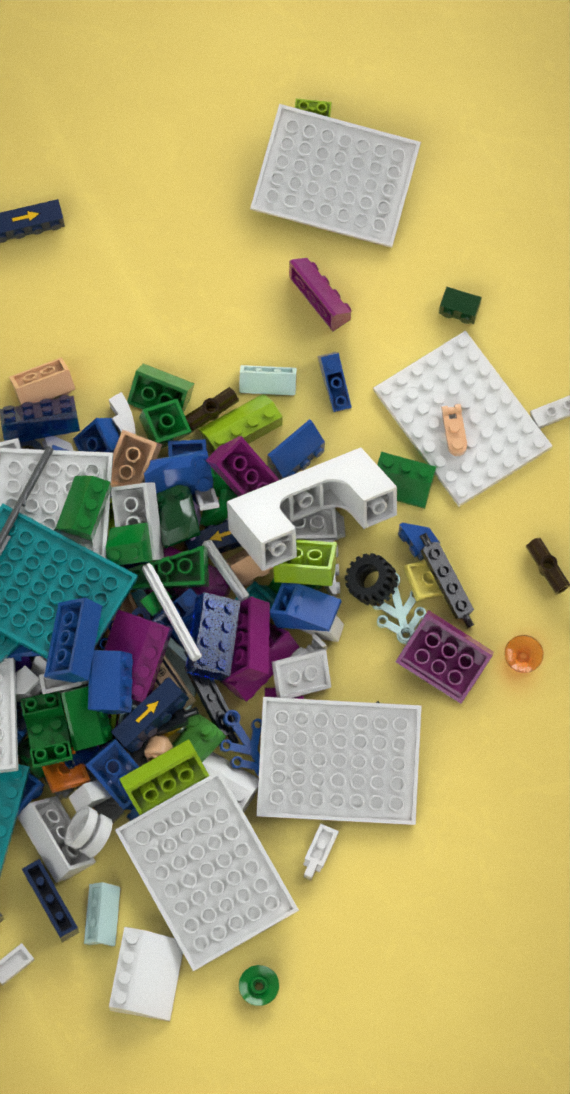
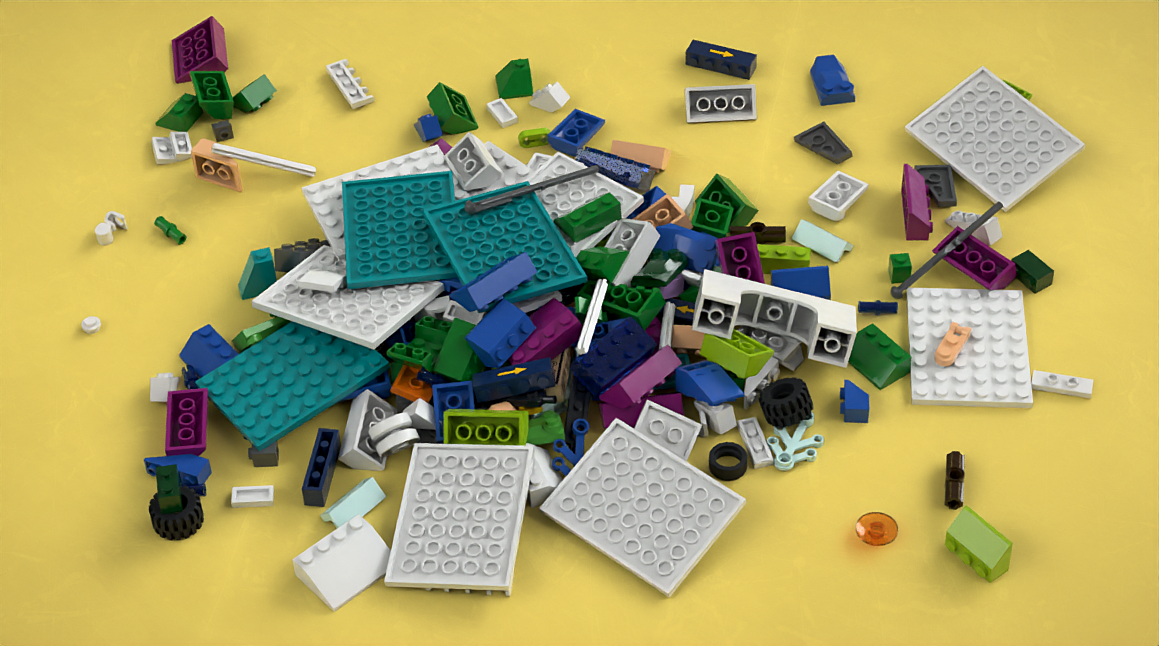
camera: 40 degrees right, 25 degrees down
green dish [239,965,279,1006] -> none
white hinge [303,823,339,880] -> none
blue slope [317,352,352,412] -> none
magenta slope [395,610,494,704] -> none
light yellow tile [403,560,443,602] -> none
plate [419,533,475,629] -> none
none -> white slope [684,84,757,123]
none -> black tyre [709,442,747,481]
none -> white tile [737,417,774,469]
none -> dark grey wing [794,121,853,164]
none -> white slope [808,171,869,221]
none -> blue slope [810,55,855,106]
none -> clear blue pin [858,300,898,315]
none -> green brick [888,253,912,284]
none -> dark grey bar [891,201,1003,299]
none -> dark grey wing [914,165,957,207]
none -> magenta slope [932,226,1017,291]
none -> white slope [945,211,1003,246]

